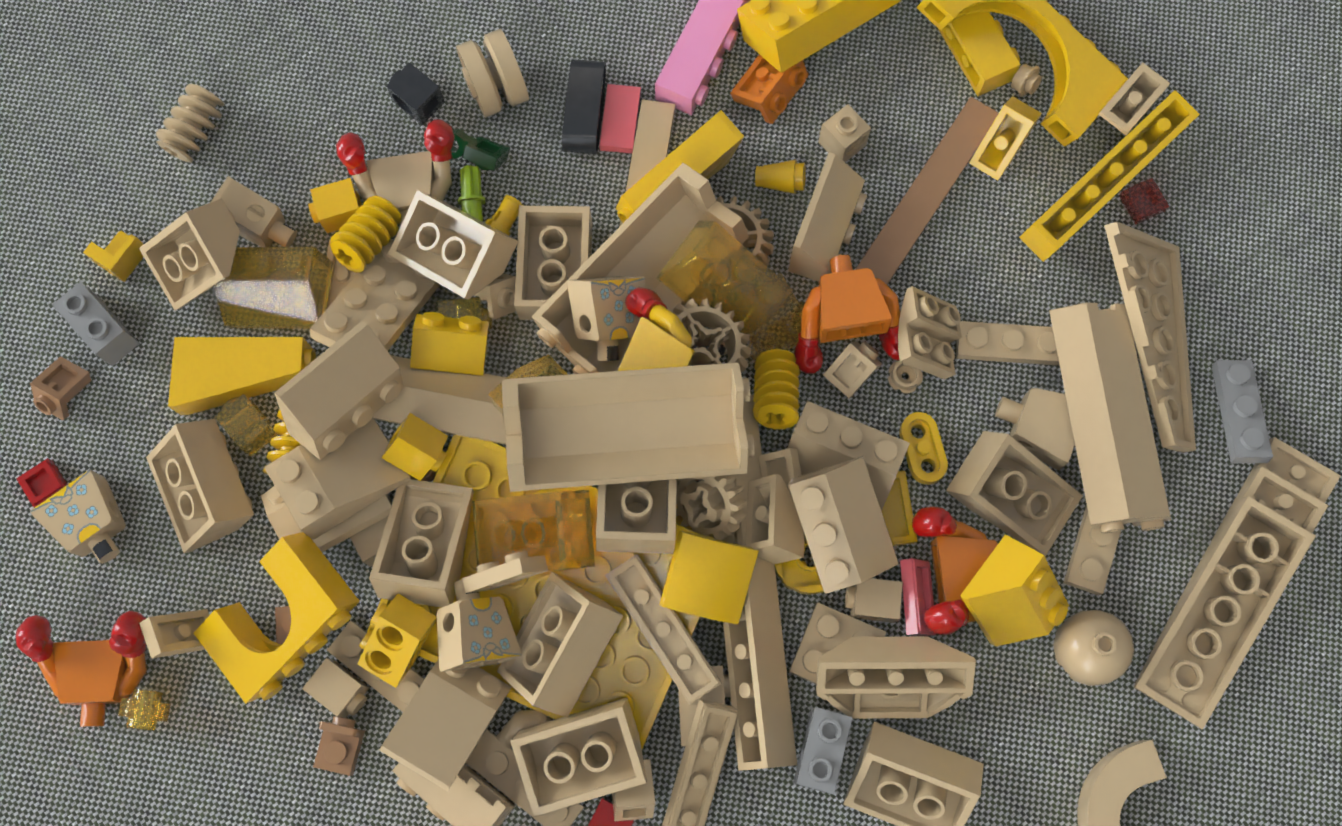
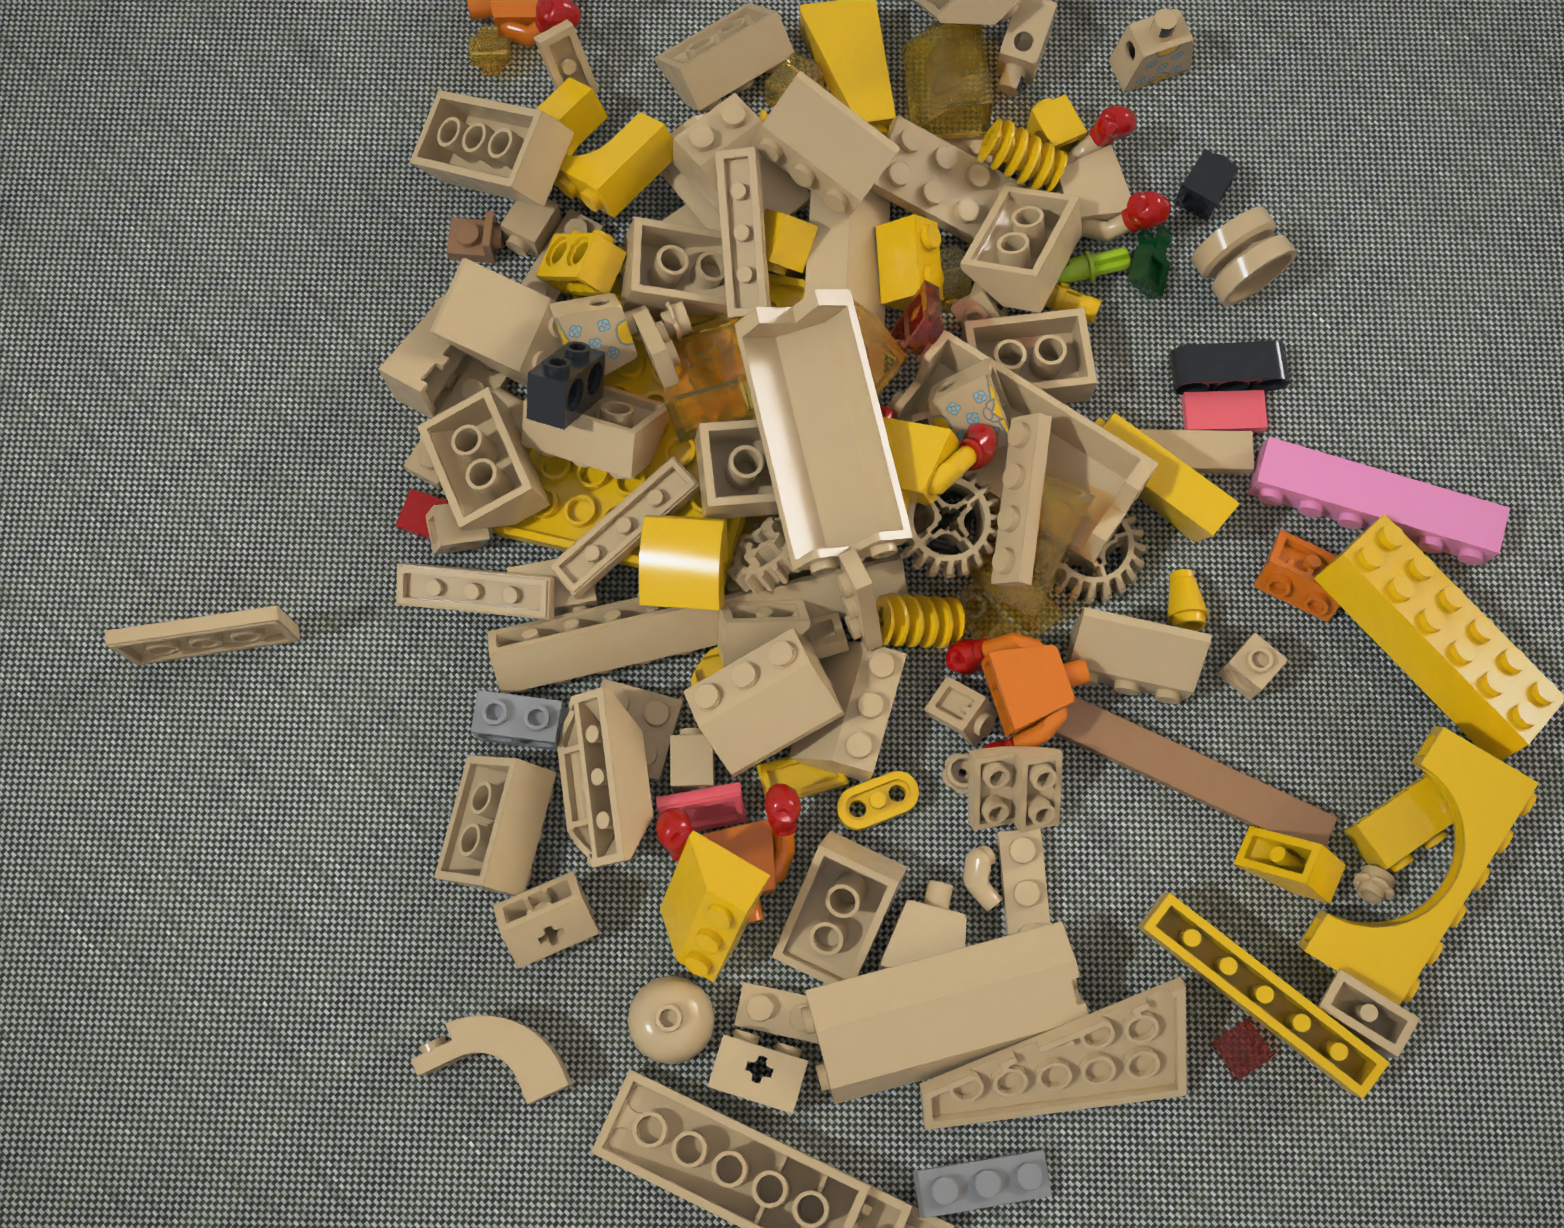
camera: 80 degrees right, 0 degrees up
none -> tan brick [409,90,574,207]
none -> tan brick [493,871,599,968]
none -> black brick [526,341,605,430]
none -> tan plate [660,301,693,341]
none -> tan brick [707,1029,808,1114]
none -> tan plate [715,146,771,319]
none -> tan plate [836,548,883,652]
none -> clear red wing [884,280,944,355]
none -> tan arm [963,846,1003,913]
none -> tan plate [991,413,1052,587]
none -> tan torso [1109,8,1194,93]

